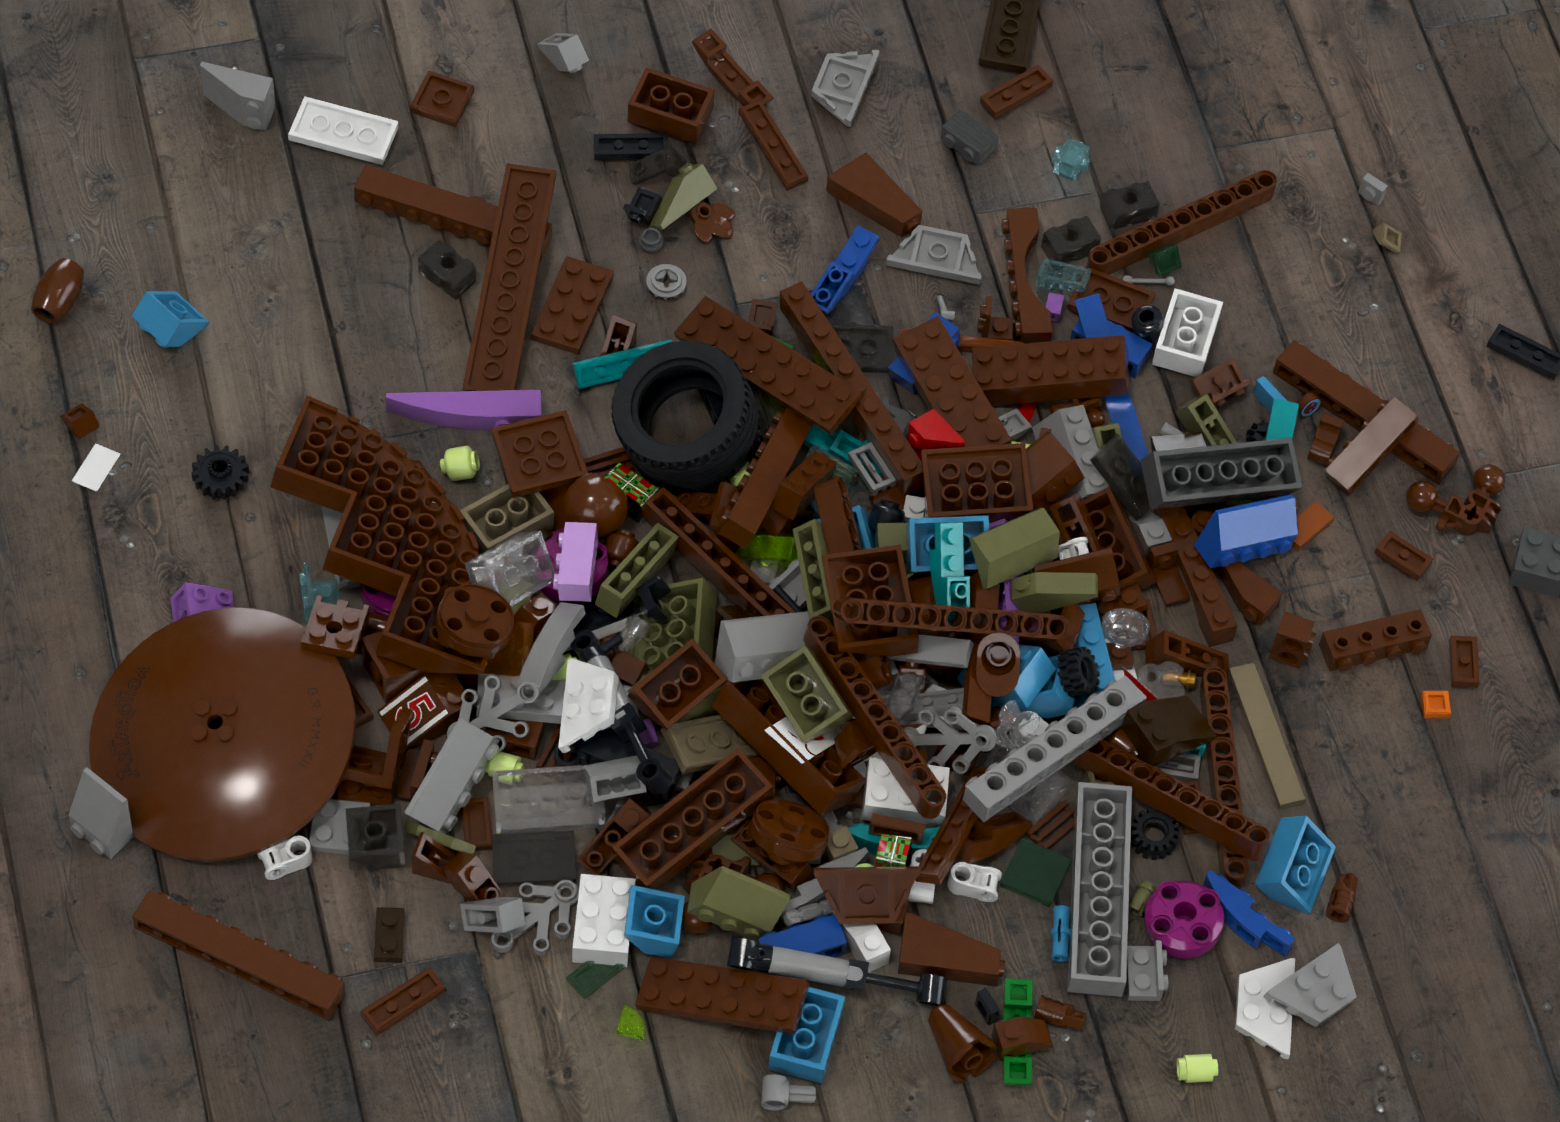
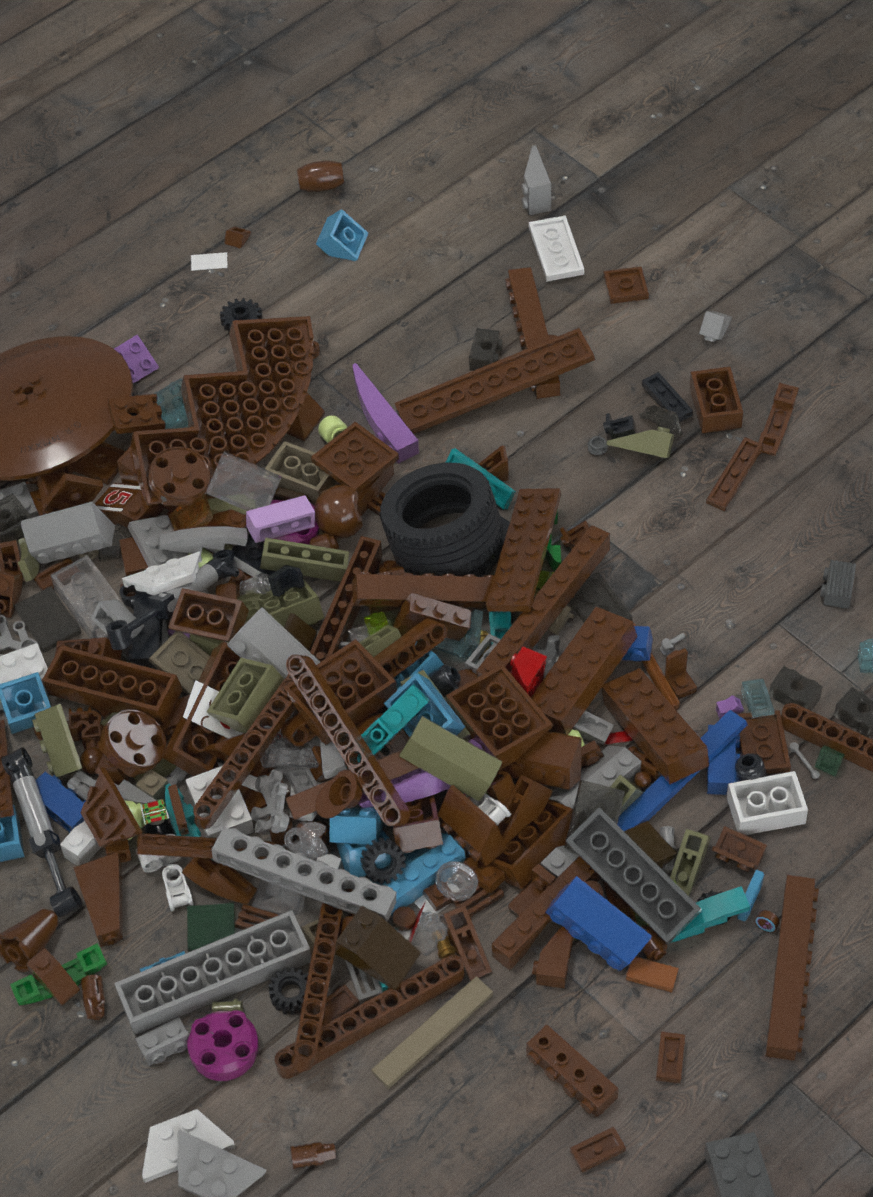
camera: 70 degrees right, 5 degrees down
light grey plant [447,675,540,751] -> none
yellowish green brick [483,751,525,783] -> none
reddish brown plate [531,256,614,355] -> none
piece [604,462,658,523] -> none
light grey gear [646,264,687,300] -> none
reddish brown plate [690,202,735,244] -> none
light grey wing [811,50,880,127] -> none
blue slope [811,225,880,315] -> none
reddish brown slope [826,153,922,237] -> none
light grey wing [886,225,982,285] -> none
black tile [975,988,1000,1025] -> none
reddish brown arch [1001,208,1053,344] -> none
olive slope [1012,572,1098,613] -> none
yellowish green brick [1177,1054,1218,1083] -> none
blue slope [1203,870,1295,957] -> none
dark azure slope [1255,816,1336,914] -> none
reddish brown brick [1269,612,1316,669] -> none
reddish brown leg [1307,413,1345,465] -> none
brick [1325,396,1418,496] -> none
reddish brown piece [1406,464,1505,536] -> none
orange tile [1420,691,1451,718] -> none

